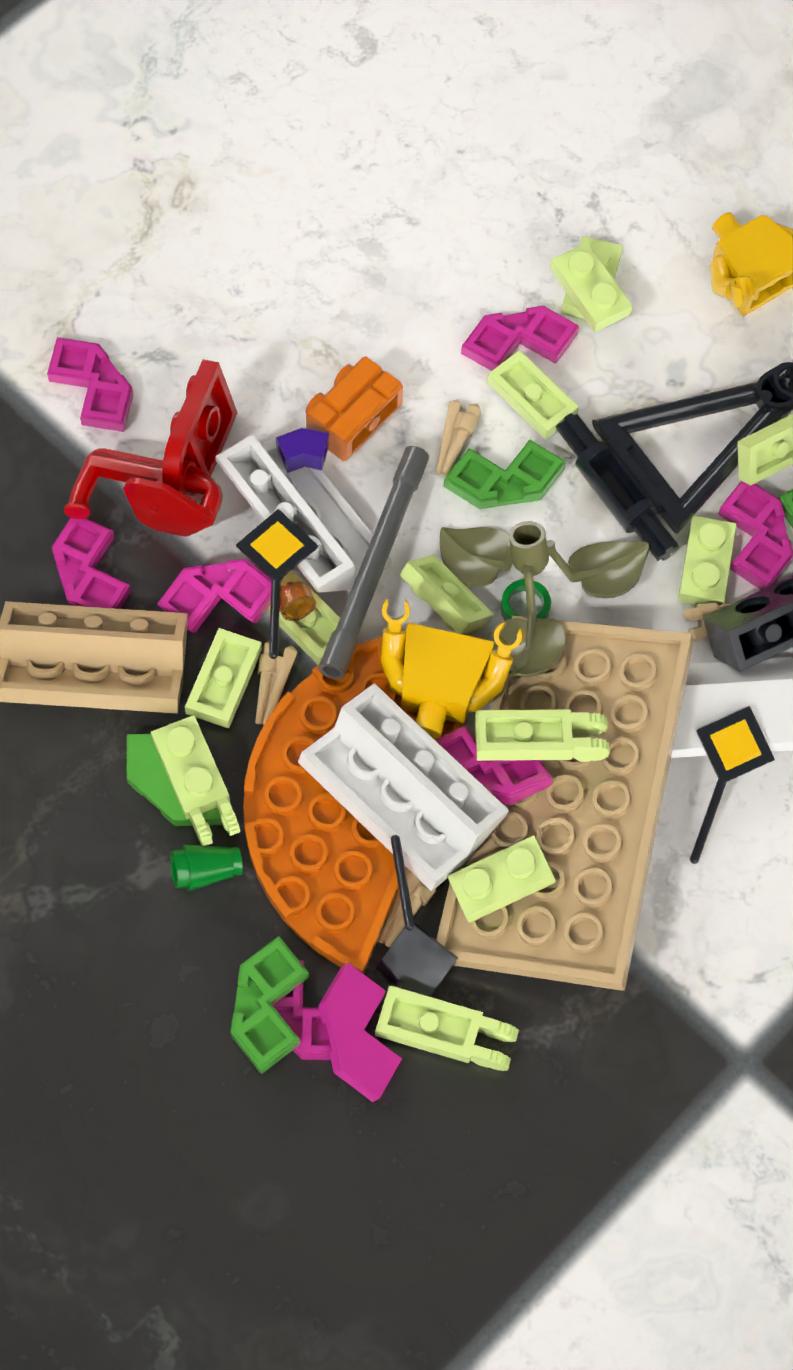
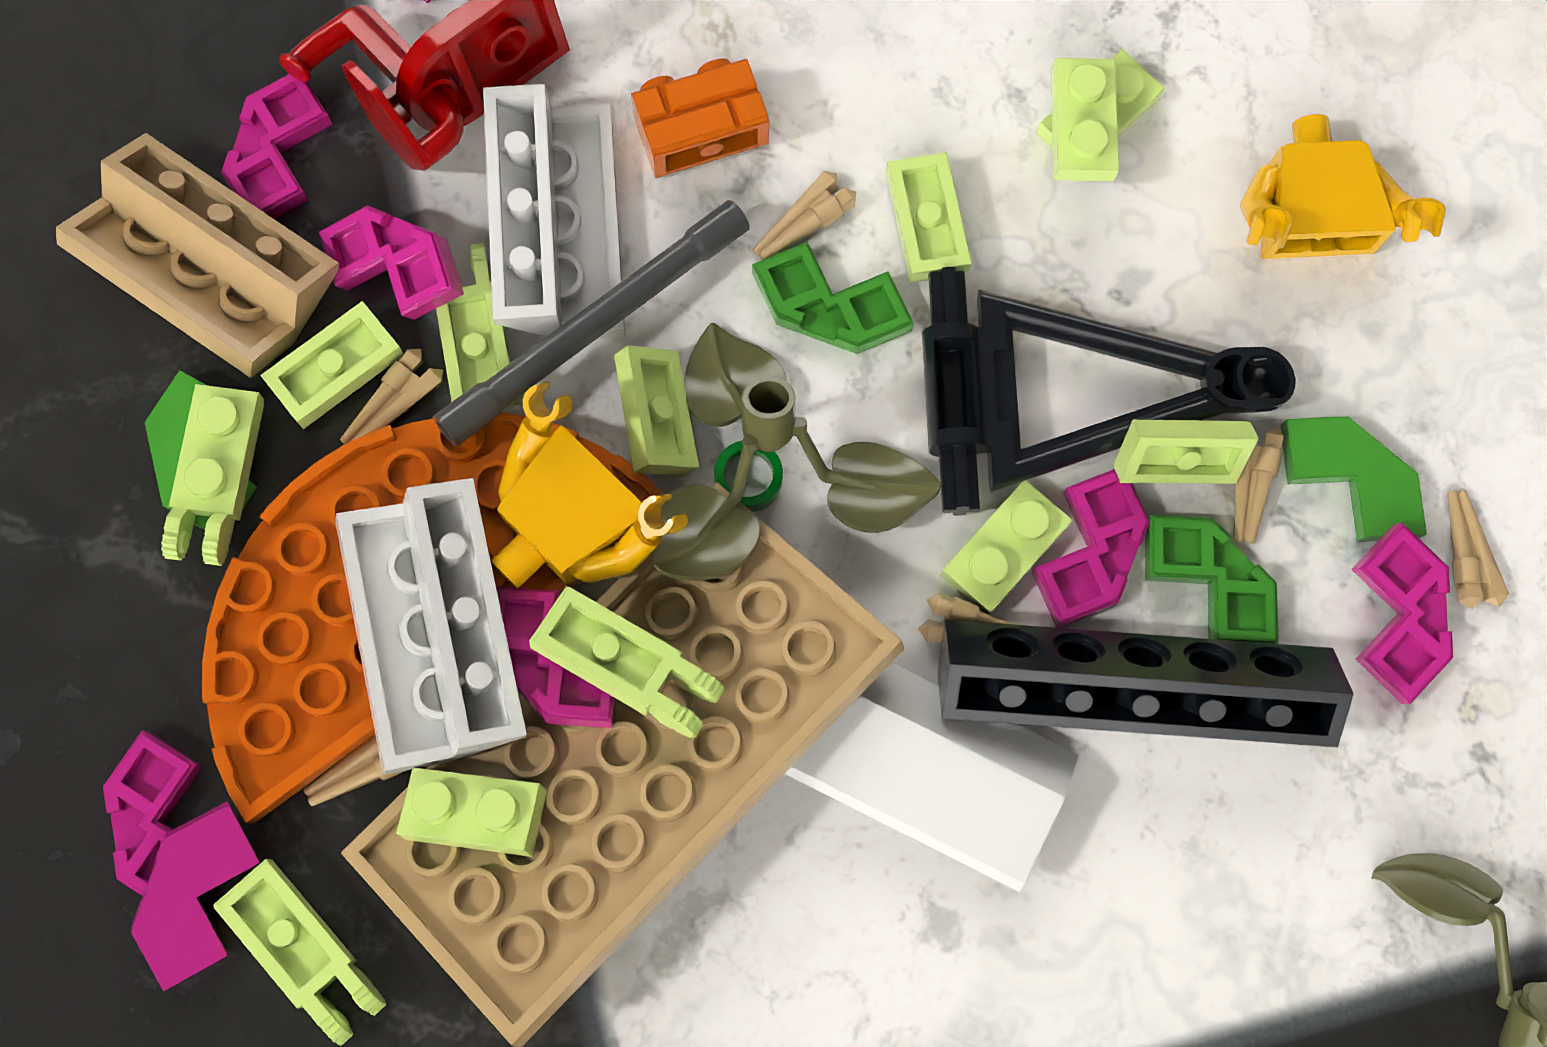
camera: 30 degrees right, 10 degrees up
green cone [170,844,243,892] -> none
bright green tile [231,936,309,1074] -> none
piece [236,509,318,659] -> none
dark purple piece [276,428,329,473] -> none
clear orange hinge [280,581,316,621] -> none
black piece [376,835,458,997] -> none
dark pink tile [461,306,579,371] -> none
piece [690,706,775,864] -> none

